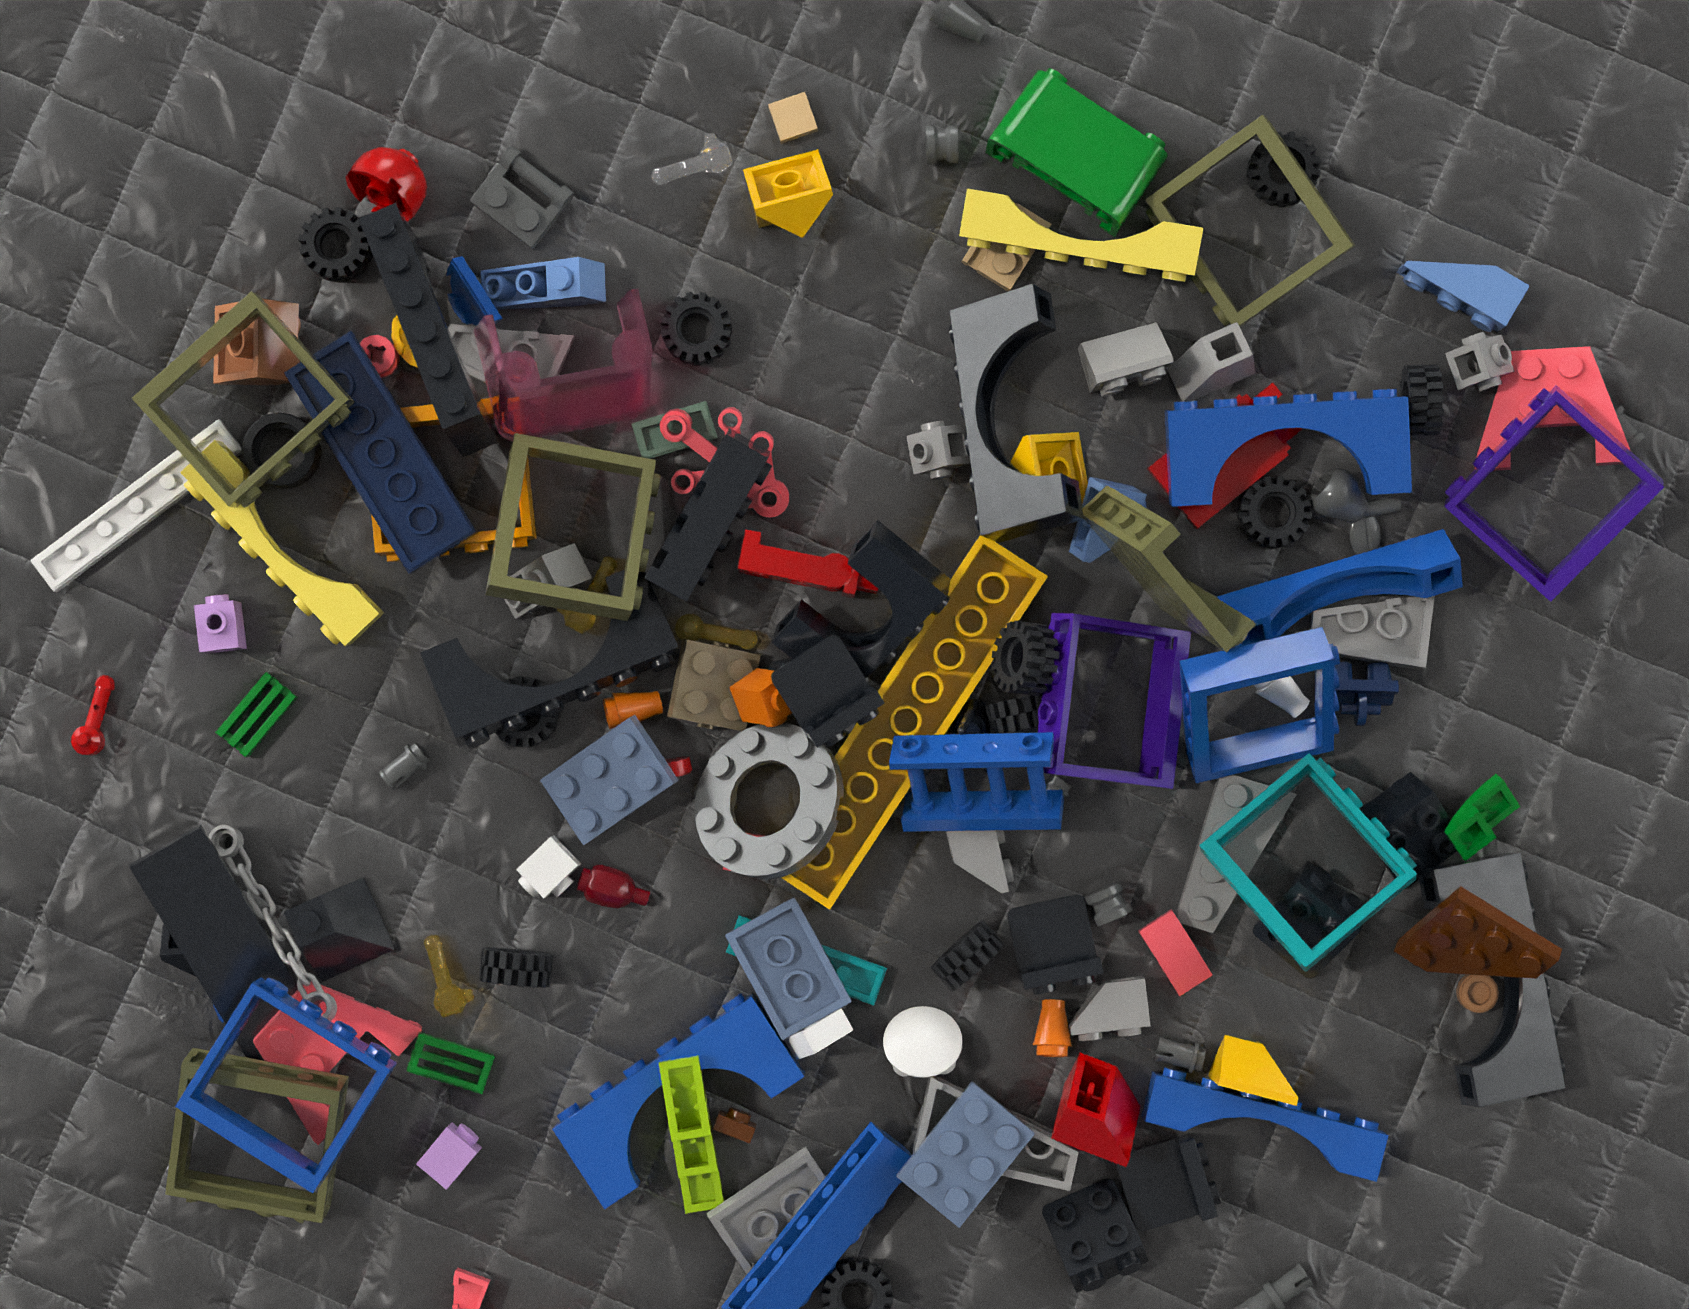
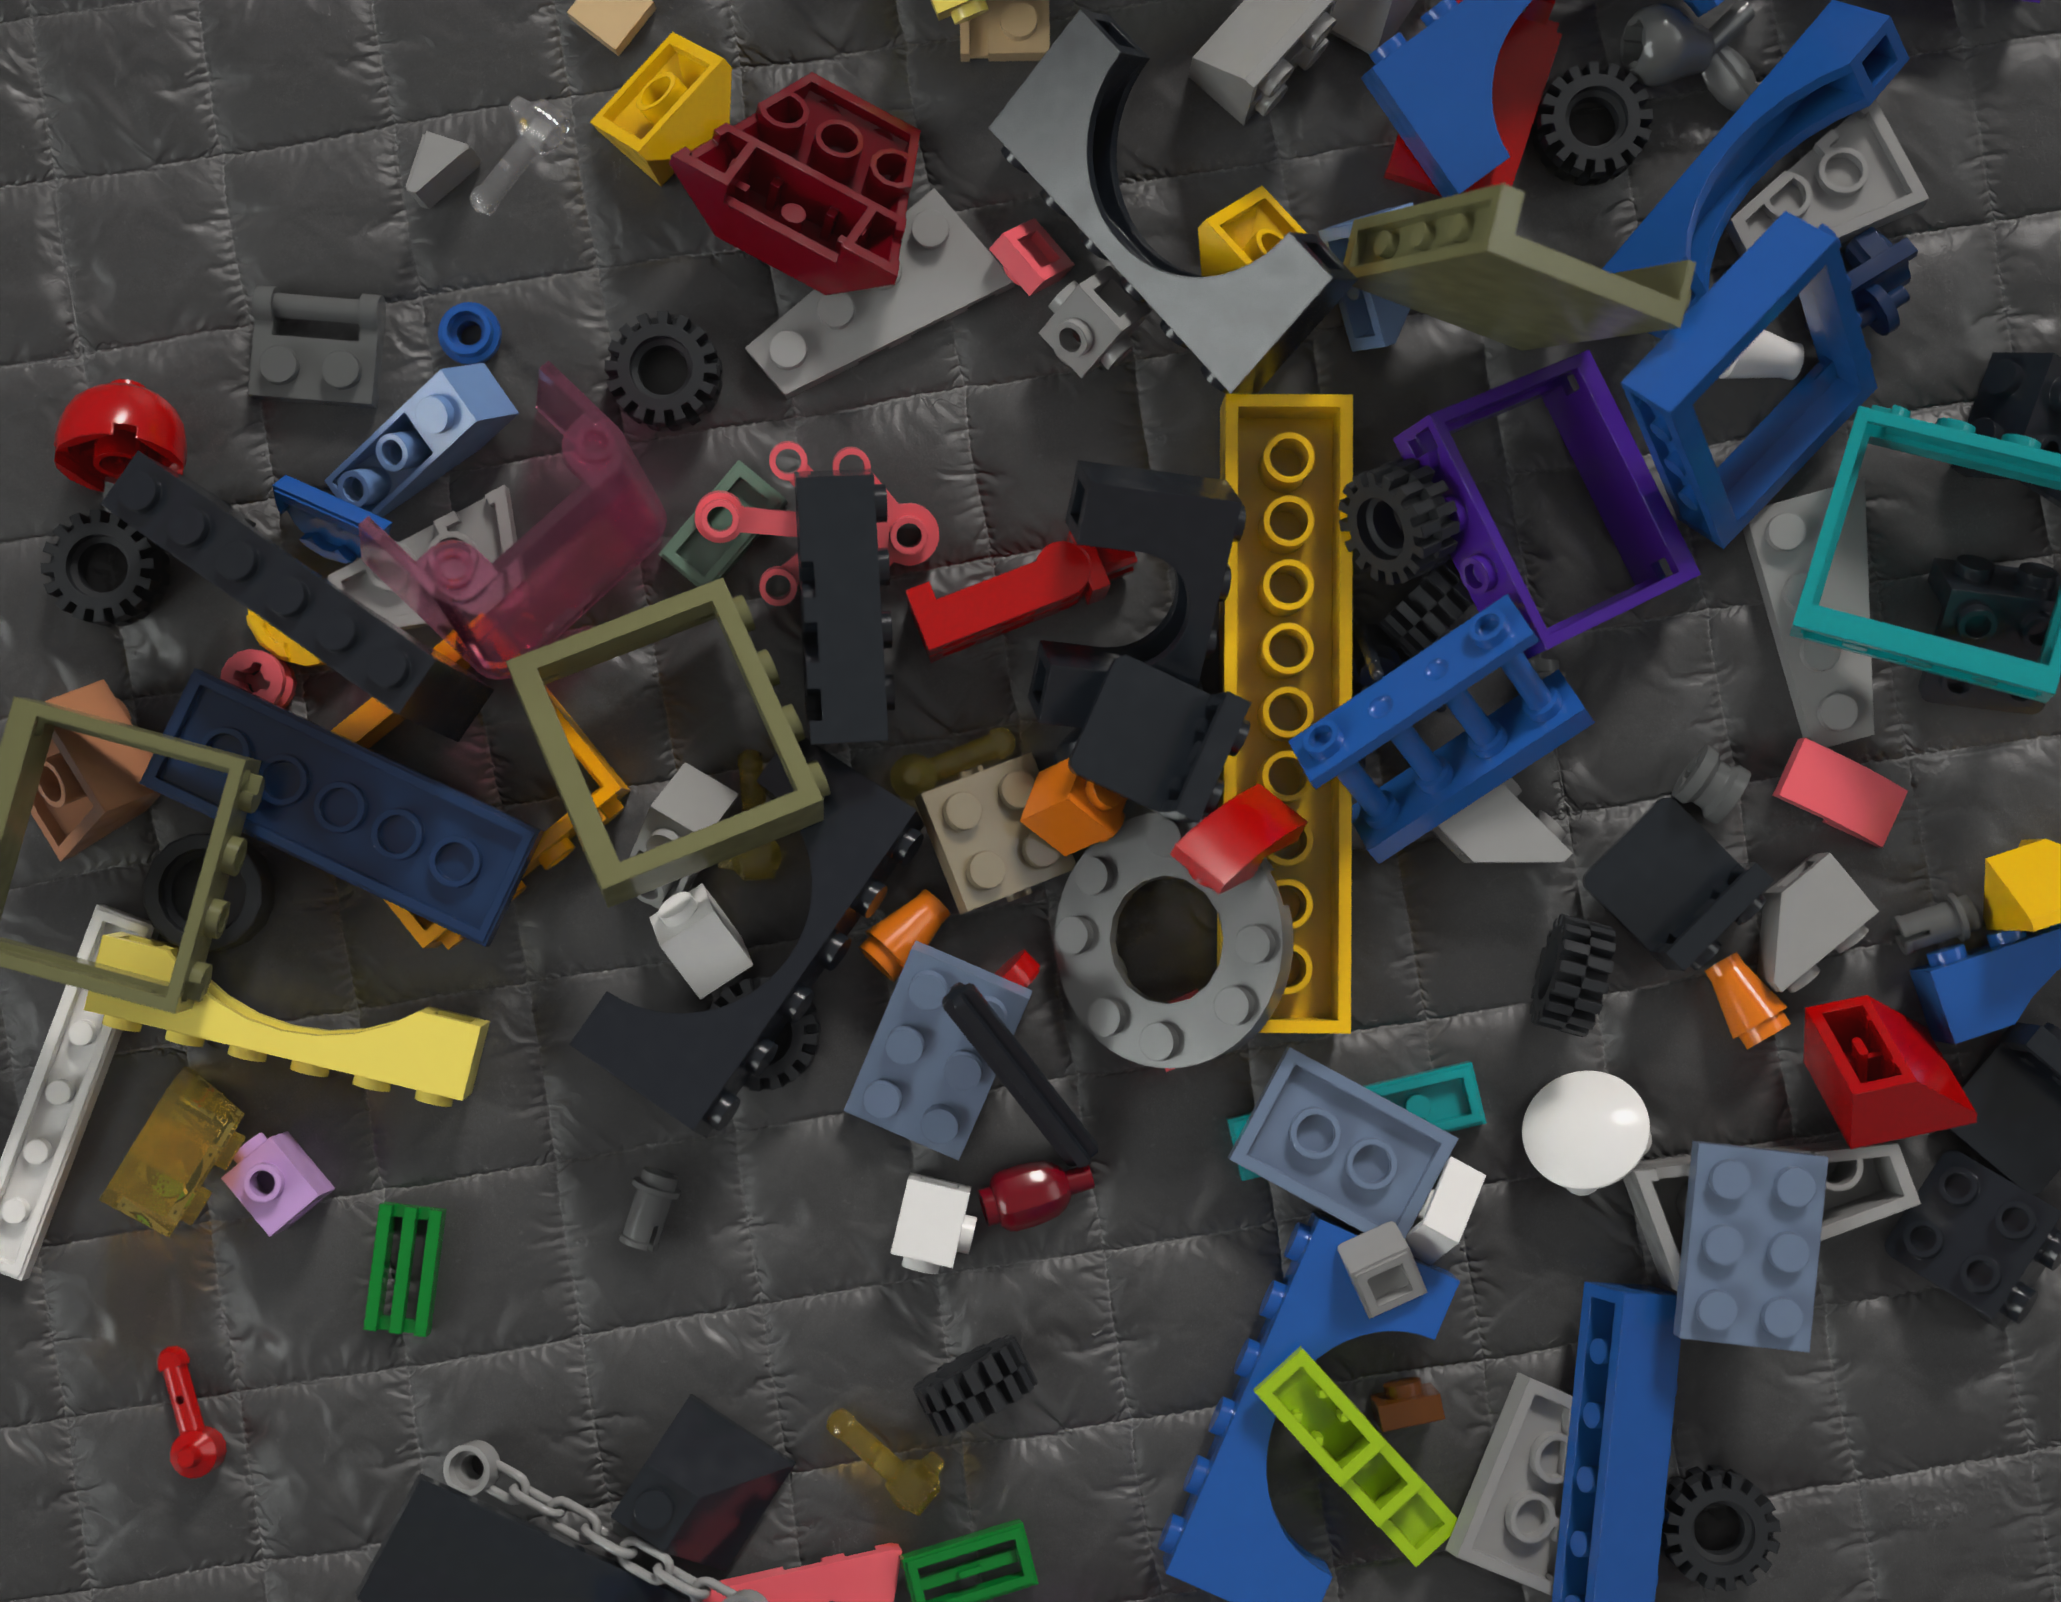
camera: 35 degrees left, 0 degrees up
none -> clear yellow slope [99,1066,246,1238]
none -> light grey slope [405,131,481,209]
none -> blue plate [438,302,502,365]
none -> white brick [649,883,753,999]
none -> dark red wedge [669,72,921,295]
none -> light grey wing [745,188,1015,400]
none -> black axle [942,982,1098,1168]
none -> coral plate [989,218,1075,296]
none -> red slope [1169,784,1308,894]
none -> light grey slope [1337,1221,1427,1319]

